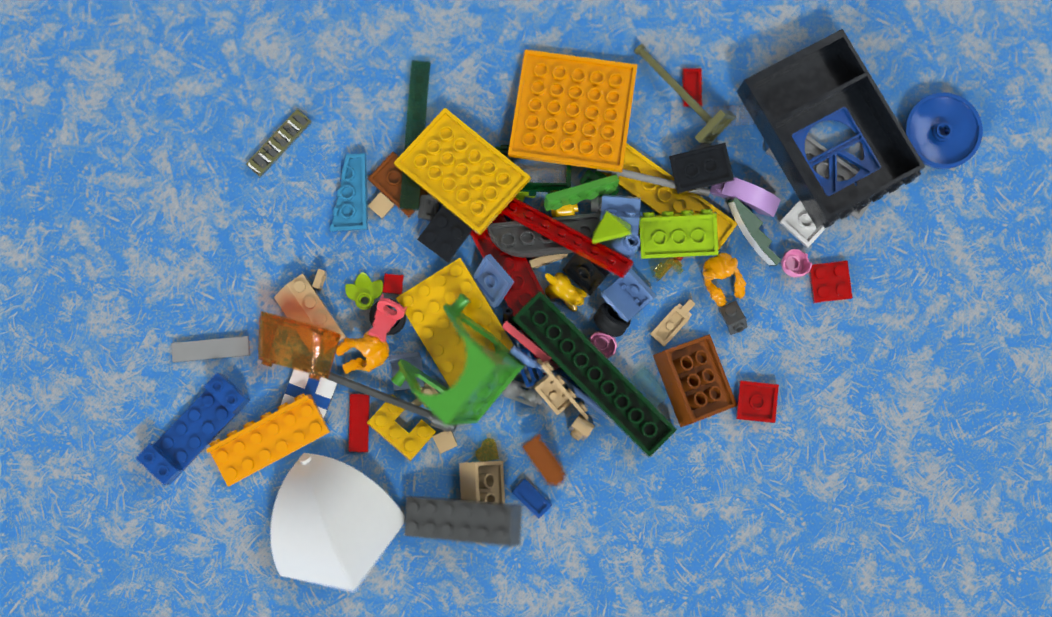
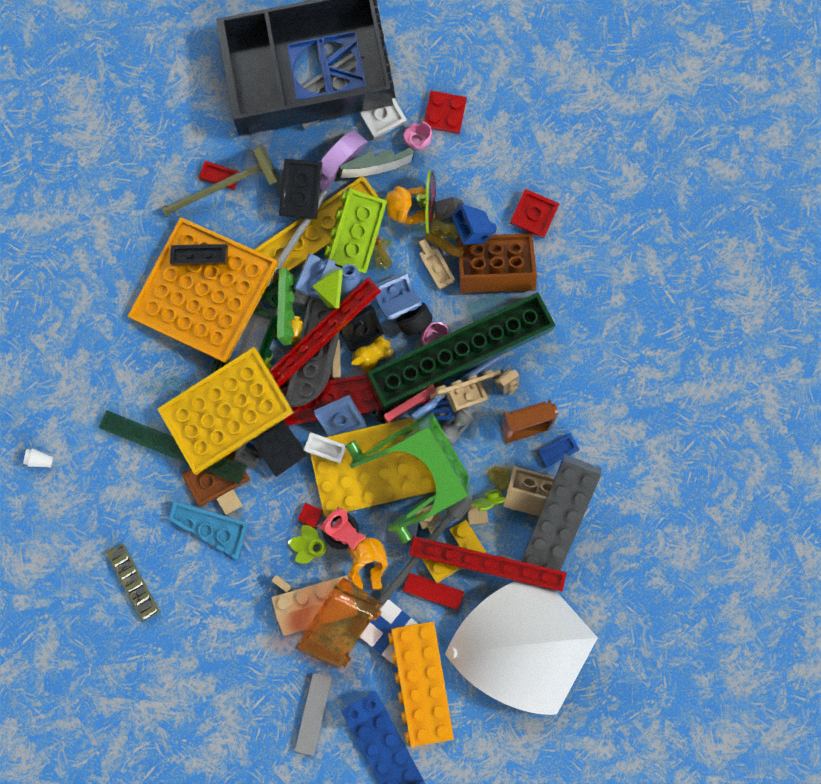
camera: 75 degrees left, 5 degrees down
none -> white cone [23,448,53,468]
none -> clear light blue tile [163,376,192,392]
none -> black plate [170,244,228,266]
none -> white tile [304,432,346,463]
none -> red tile [409,536,567,592]
none -> shield [416,169,436,233]
none -> clear yellow plate [425,219,459,240]
none -> pearl gold tile [425,233,464,258]
none -> blue torso [451,204,497,245]
none -> lime plate [470,490,506,511]

